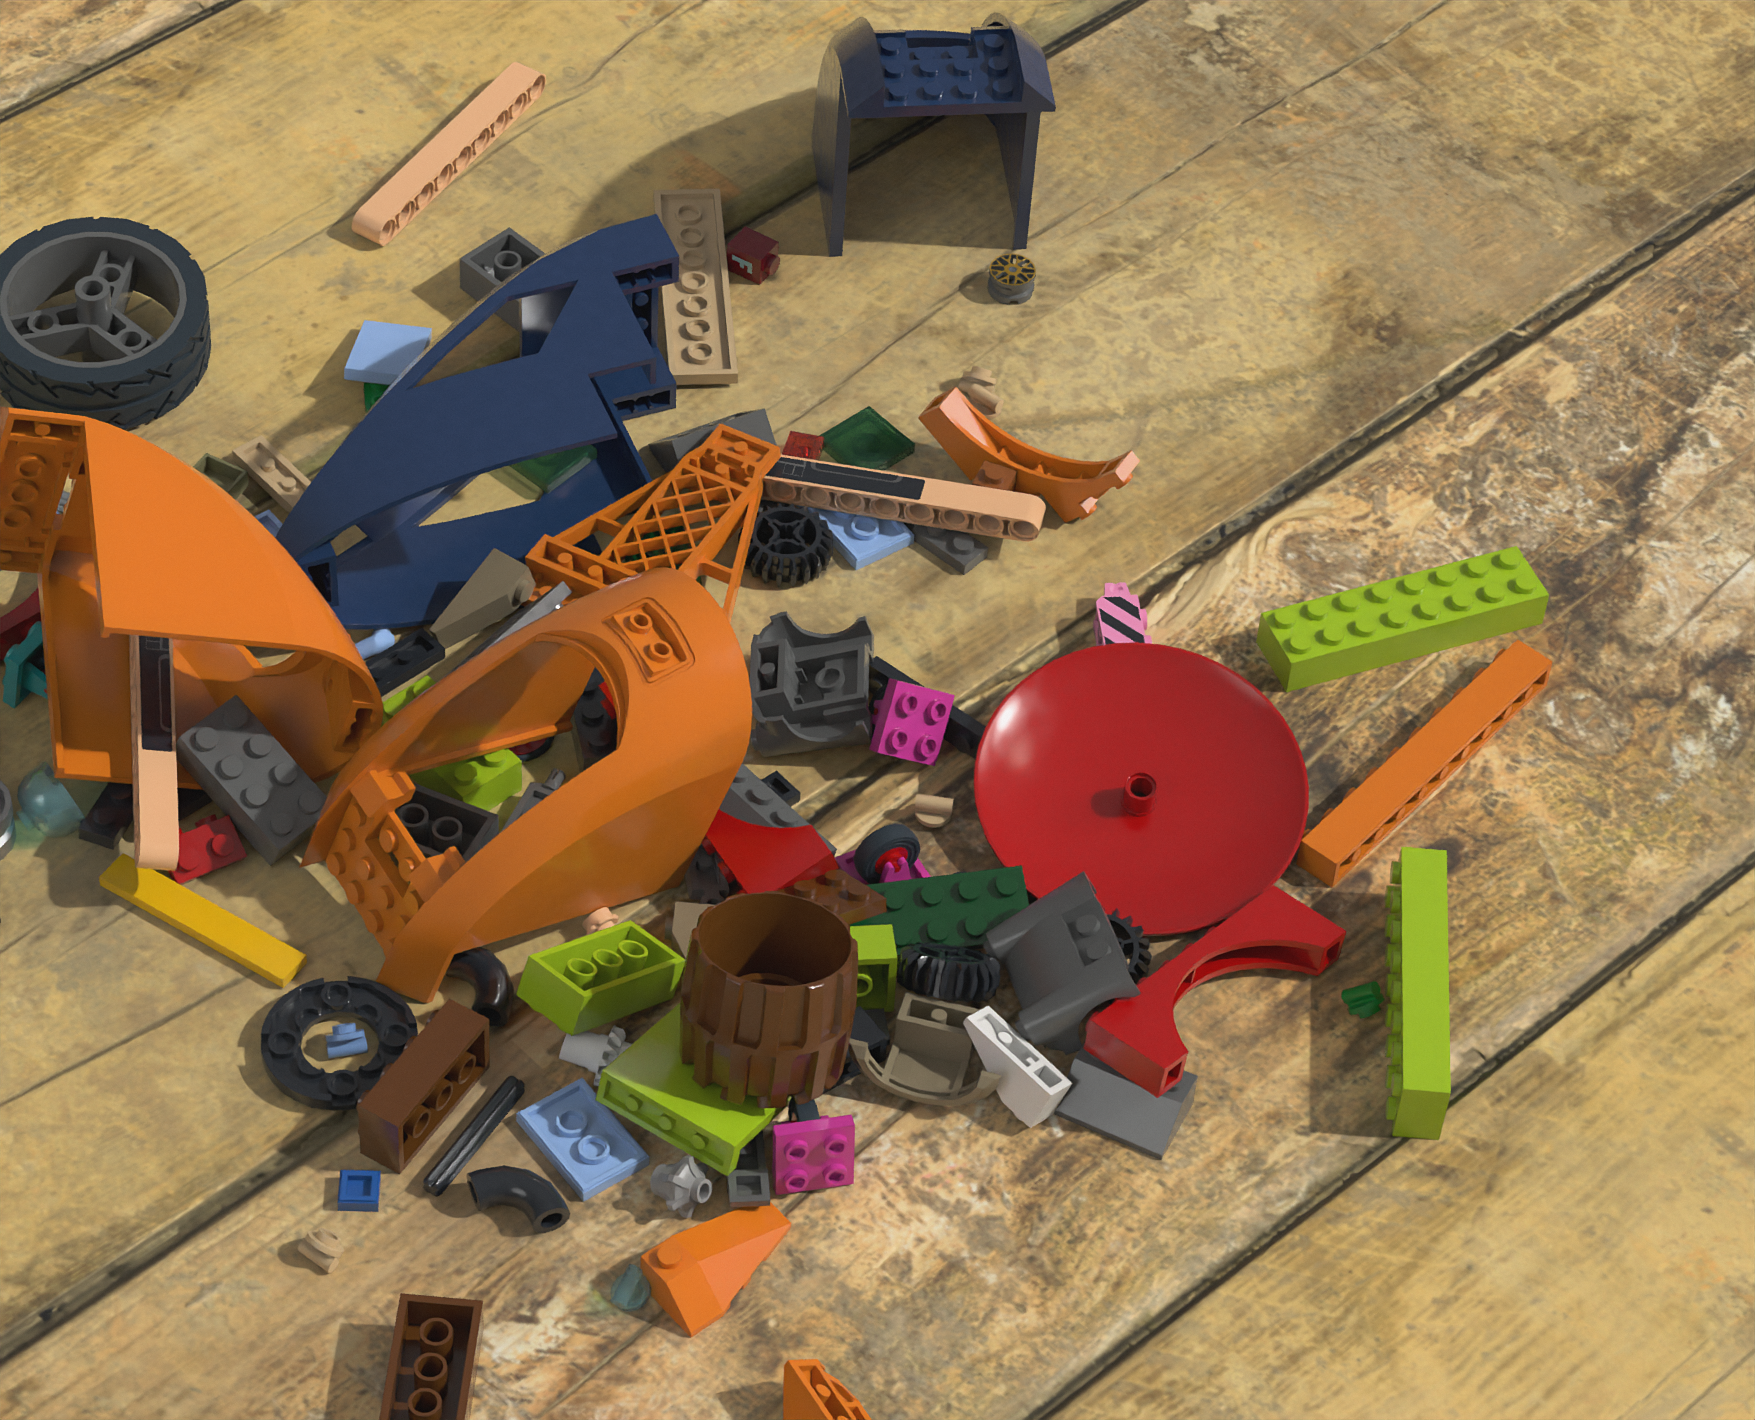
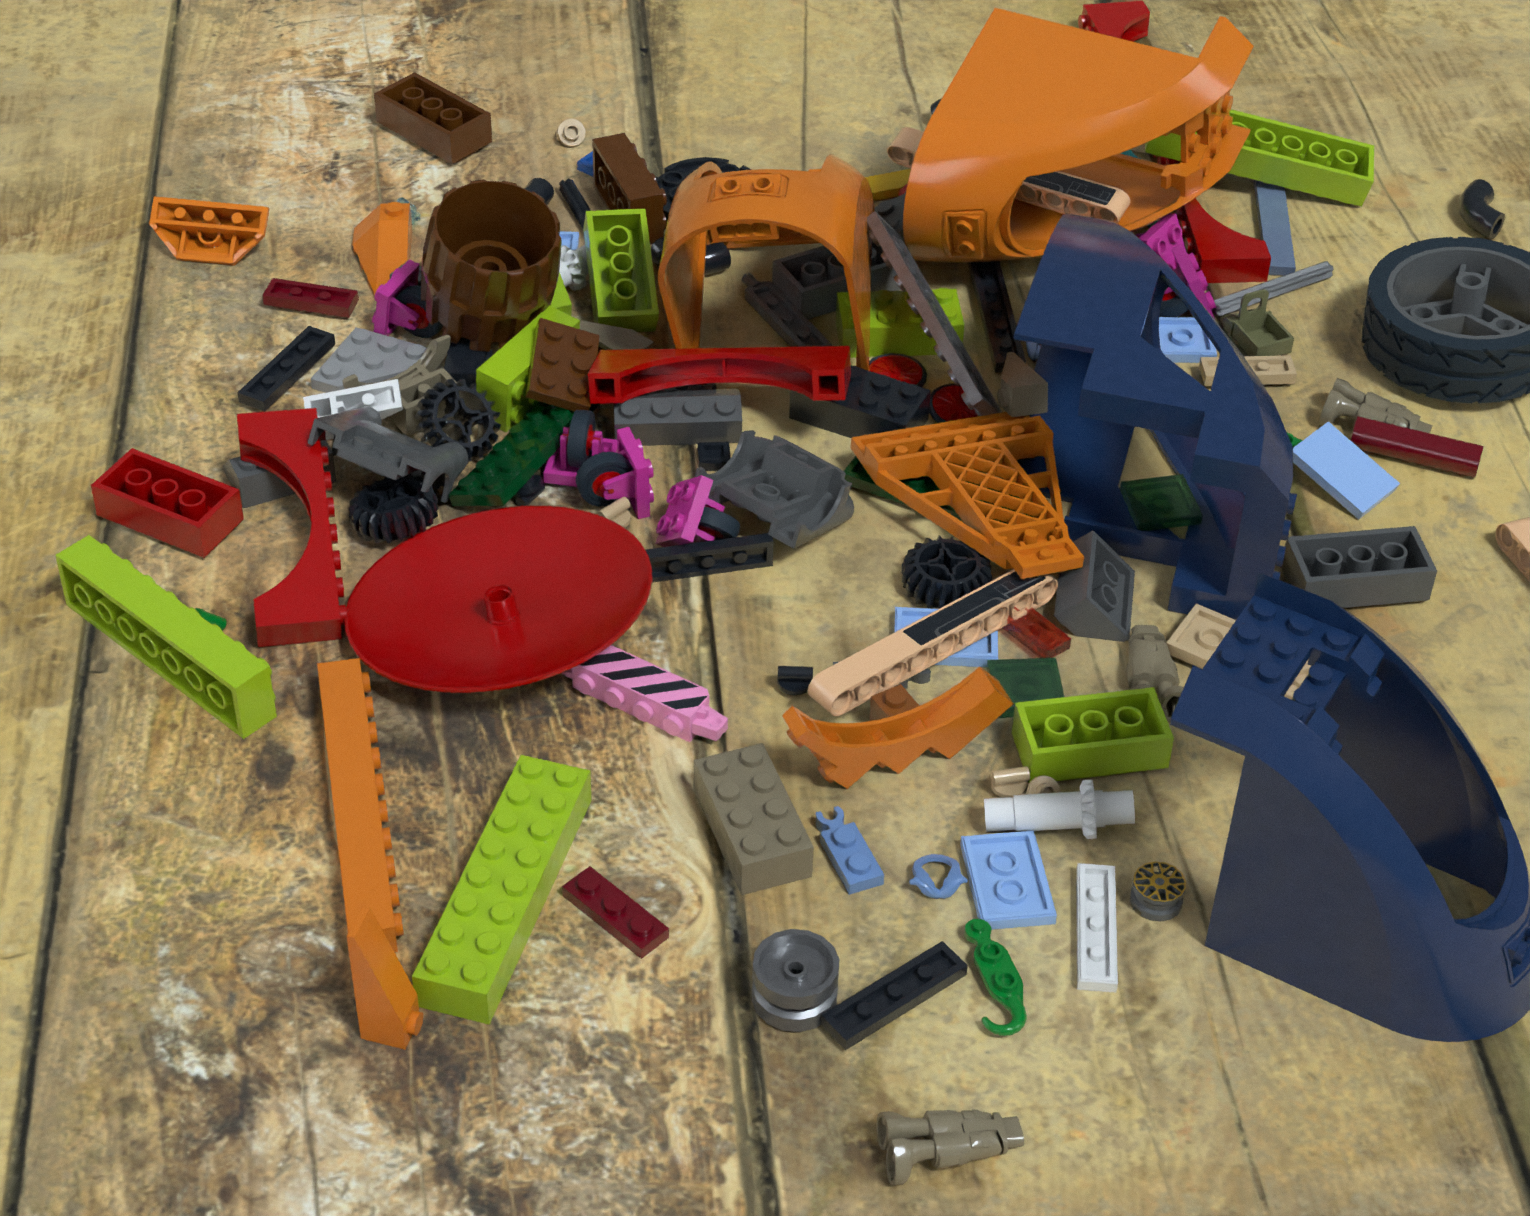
camera: 130 degrees right, 5 degrees down
none -> red brick [91,448,244,558]
none -> black plate [237,326,335,412]
none -> dark red plate [262,278,359,318]
none -> light grey plate [311,327,428,393]
none -> orange wedge [346,906,423,1050]
none -> dark red plate [562,866,669,959]
none -> plate [576,427,654,519]
none -> dark tan brick [693,743,814,895]
none -> flat silver wheel [752,929,840,1032]
none -> black plate [777,666,813,696]
none -> medium blue plate [816,806,884,895]
none -> black plate [821,941,968,1050]
none -> dark tan piece [877,1109,1024,1185]
none -> medium blue piece [909,854,968,899]
none -> light blue tile [960,831,1057,930]
none -> green piece [964,919,1027,1036]
none -> white gear [984,780,1135,839]
none -> lime brick [1012,687,1174,783]
none -> white tile [1076,863,1118,993]
none -> dark tan piece [1126,625,1184,722]
none -> dark tan piece [1318,378,1433,433]
none -> dark red brick [1351,416,1484,478]

